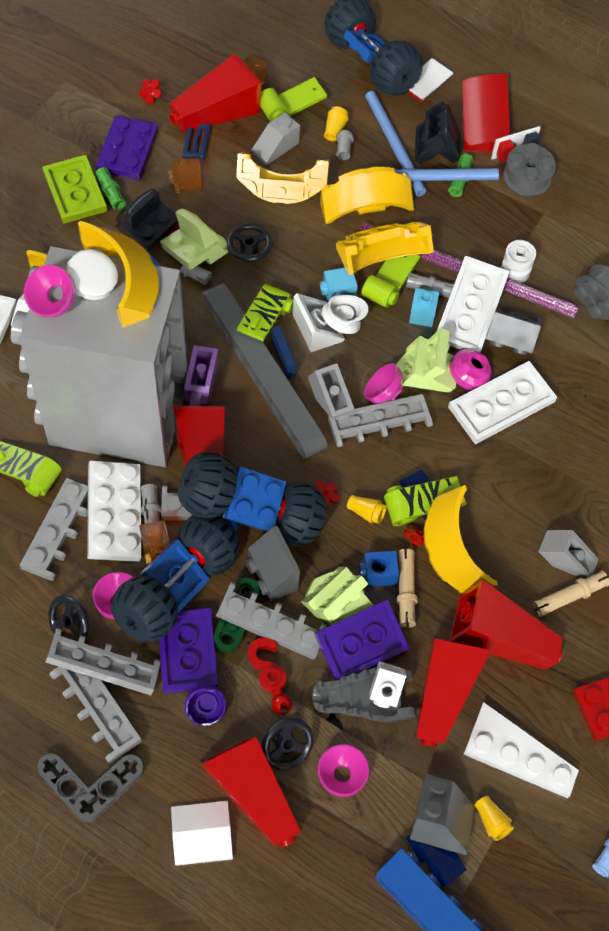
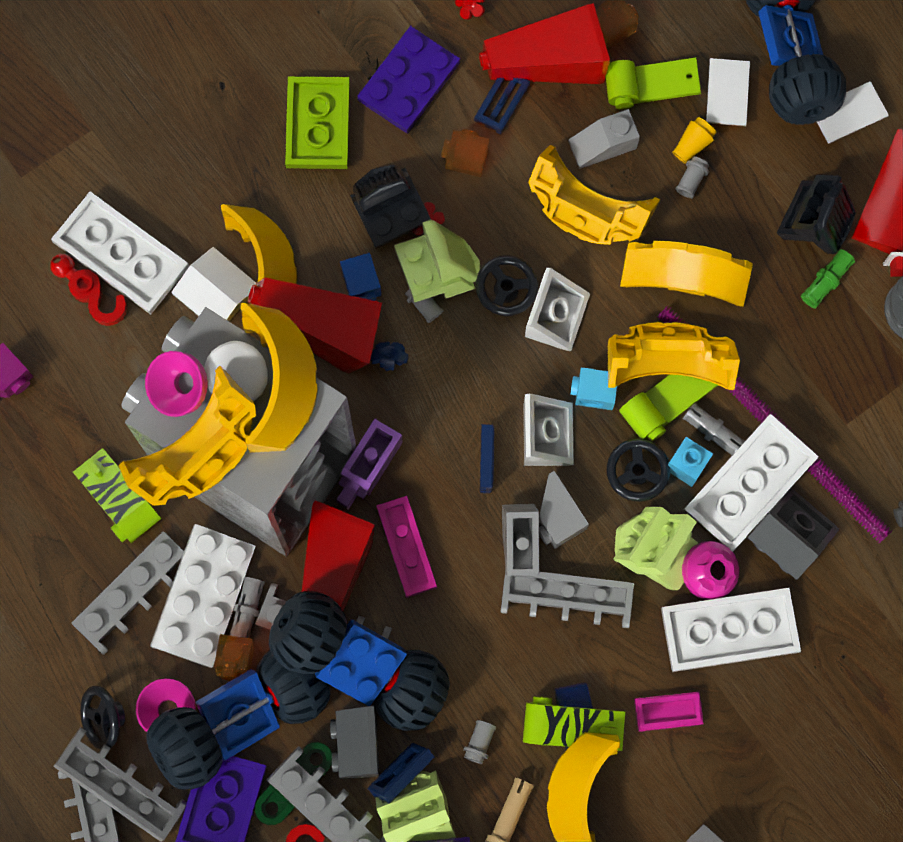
camera: 25 degrees right, 15 degrees up
bright green pin [95,167,126,210] -> none
dark grey beam [201,283,328,459] -> none
lime door [237,284,294,341] -> none
red plant [314,480,340,507] -> none
white piece [322,295,368,334] -> none
yellow cone [347,495,387,524] -> none
blue brick [359,551,399,587] -> none
dark pink piece [364,363,403,404] -> none
medium blue piece [365,91,426,196] -> none
medium blue piece [395,168,499,181] -> none
red plant [403,525,425,546] -> none
white wheel [501,240,536,284] -> none
none -> yellow windscreen [119,366,256,506]
none -> dark blue tile [368,743,434,803]
none -> dark blue plant [370,342,409,371]
none -> dark pink plate [377,496,437,598]
none -> light grey pin [463,720,496,764]
none -> white slope [525,268,590,351]
none -> light grey slope [539,471,589,549]
none -> black piece [607,439,670,502]
none -> dark pink tile [634,692,704,732]
none -> white piece [706,58,750,126]

